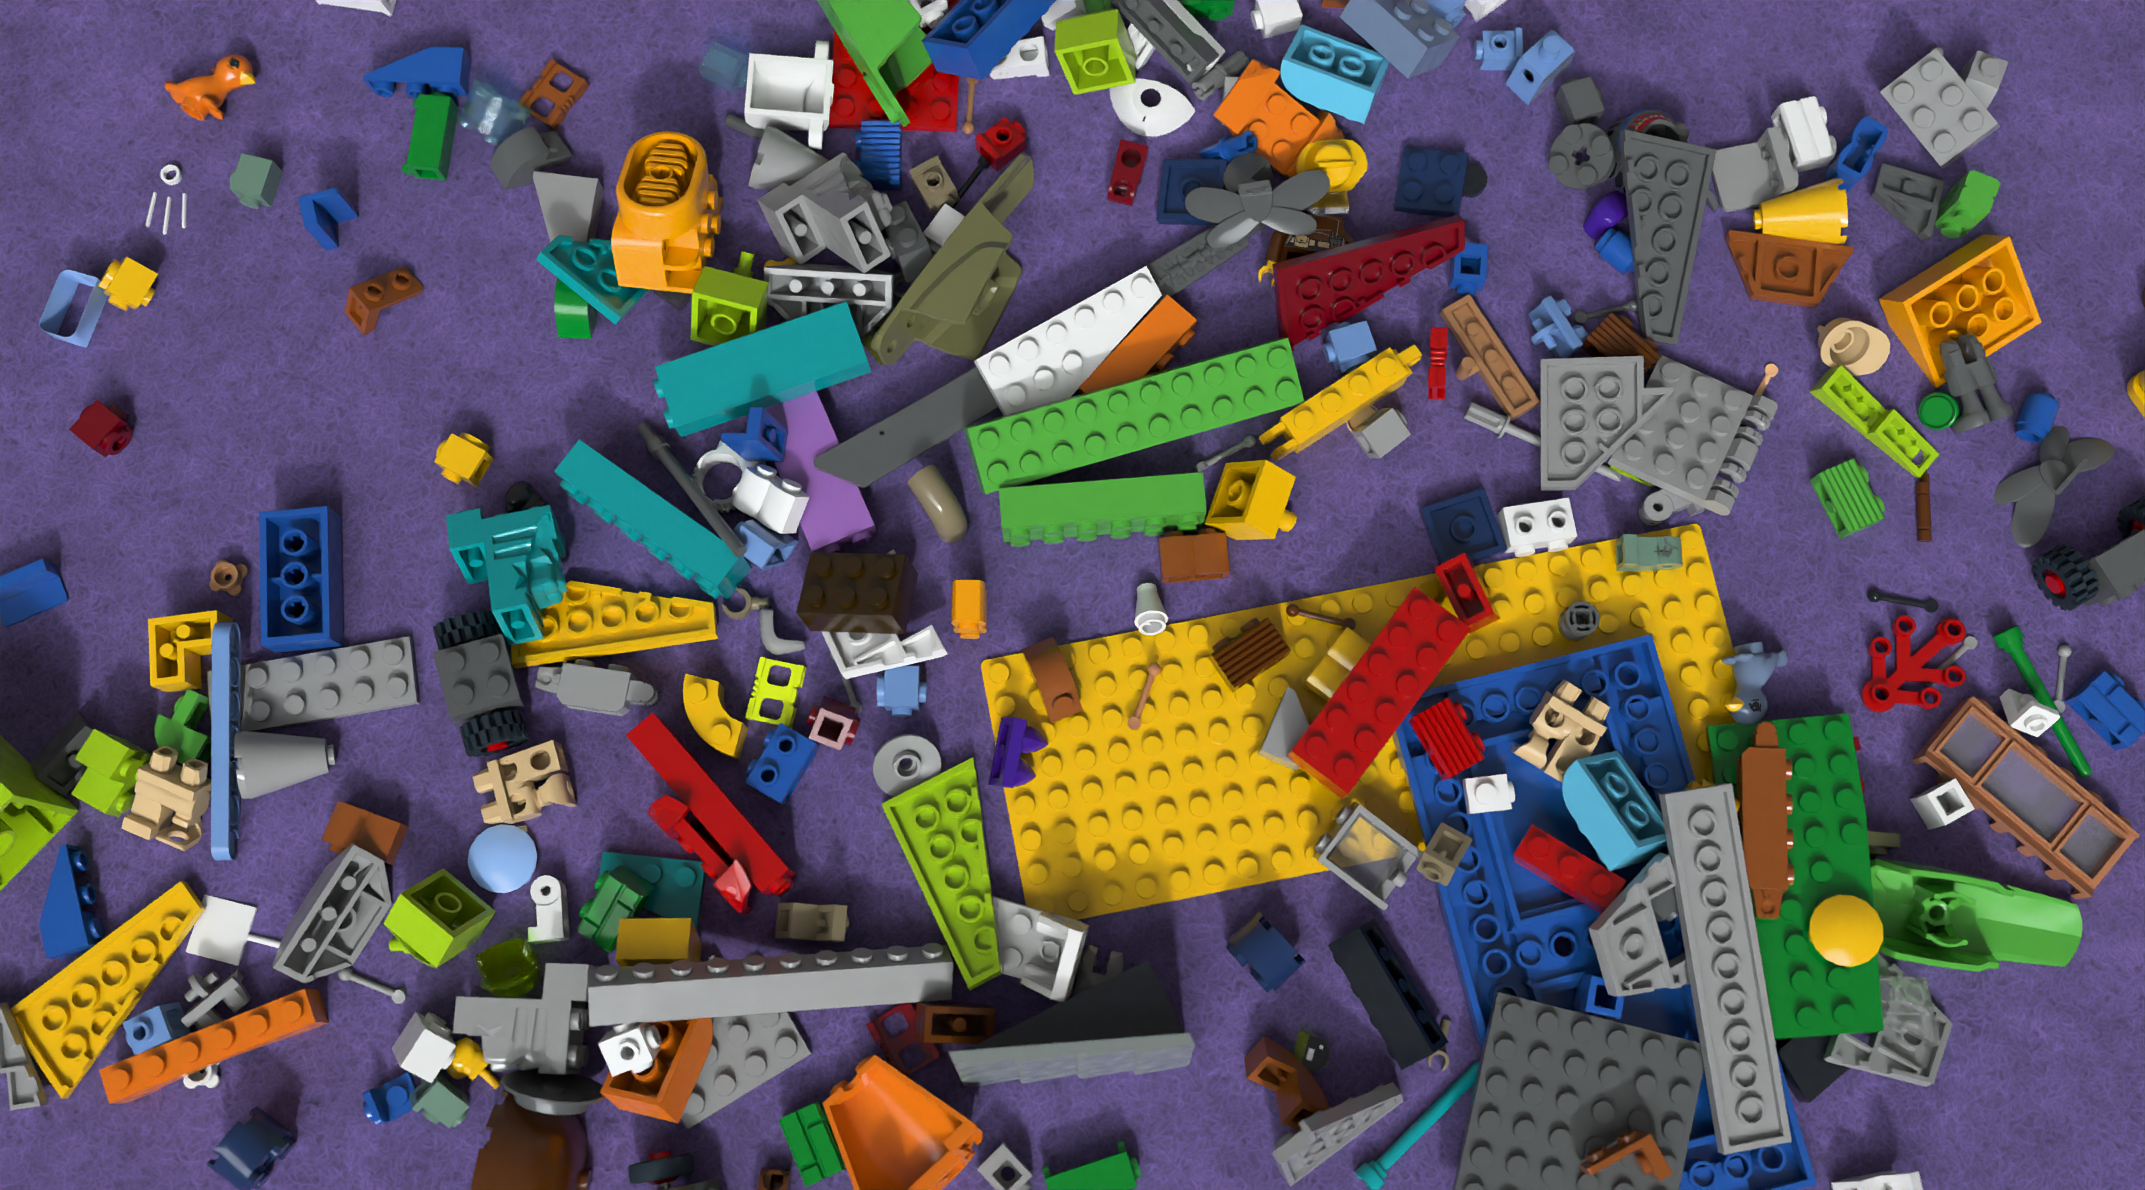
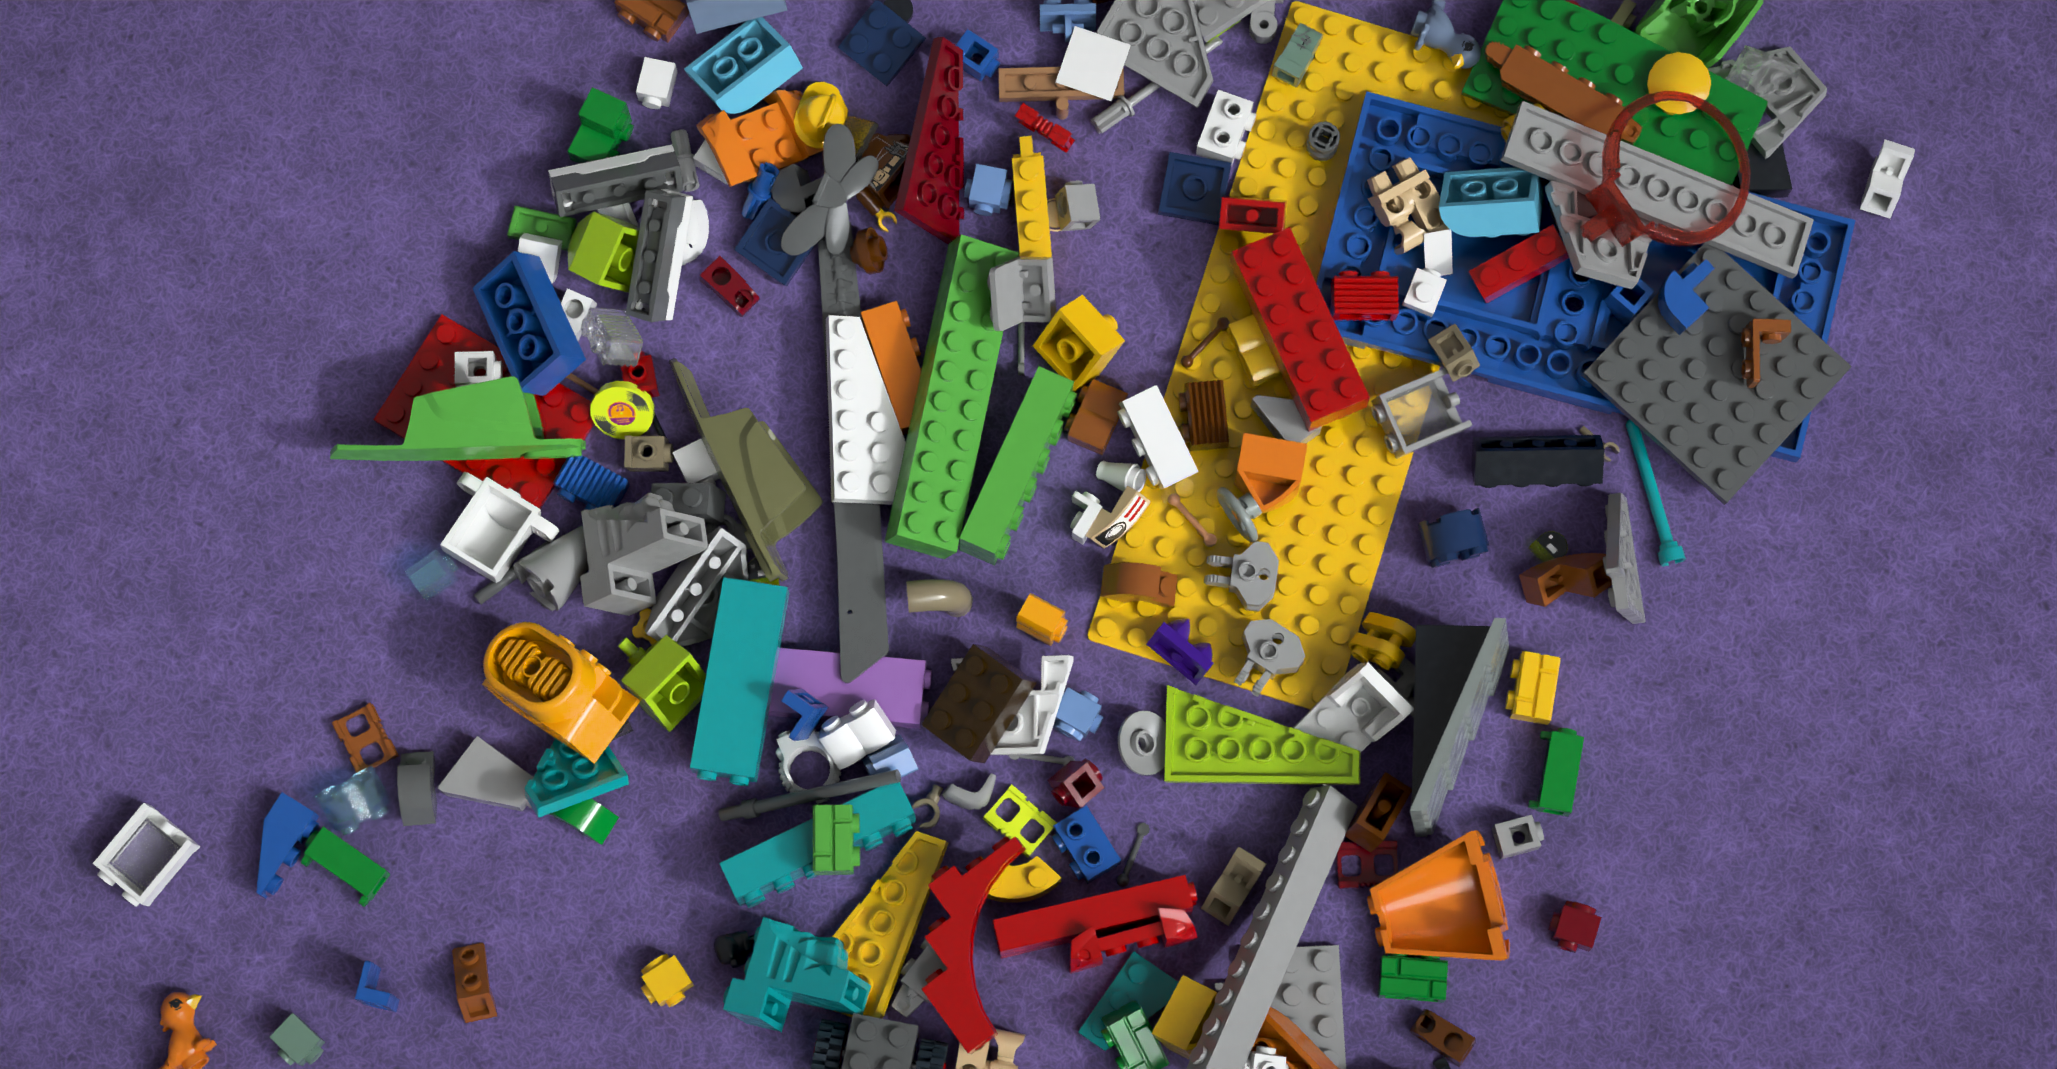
camera: 60 degrees left, 0 degrees up
none -> clear brick [581,307,643,367]
none -> neon yellow tile [590,381,654,439]
none -> dark grey piece [625,189,693,322]
none -> bright green brick [813,804,860,875]
none -> reddish brown plate [850,227,888,275]
none -> red arch [922,836,1026,1054]
none -> light grey bracket [987,257,1057,331]
none -> white sticker [1056,26,1131,101]
none -> white bracket [1070,491,1103,545]
none -> slope [1085,486,1151,549]
none -> dark grey hinge [1116,823,1150,887]
none -> white brick [1117,385,1199,490]
none -> light grey hinge [1204,541,1279,612]
none -> orange piece [1217,433,1307,542]
none -> light grey hinge [1234,619,1305,697]
none -> yellow brick [1348,612,1416,670]
none -> white sticker [1424,229,1453,276]
none -> yellow brick [1505,651,1561,725]
none -> clear red brick [1580,91,1751,247]
none -> blue brick [1658,259,1715,335]

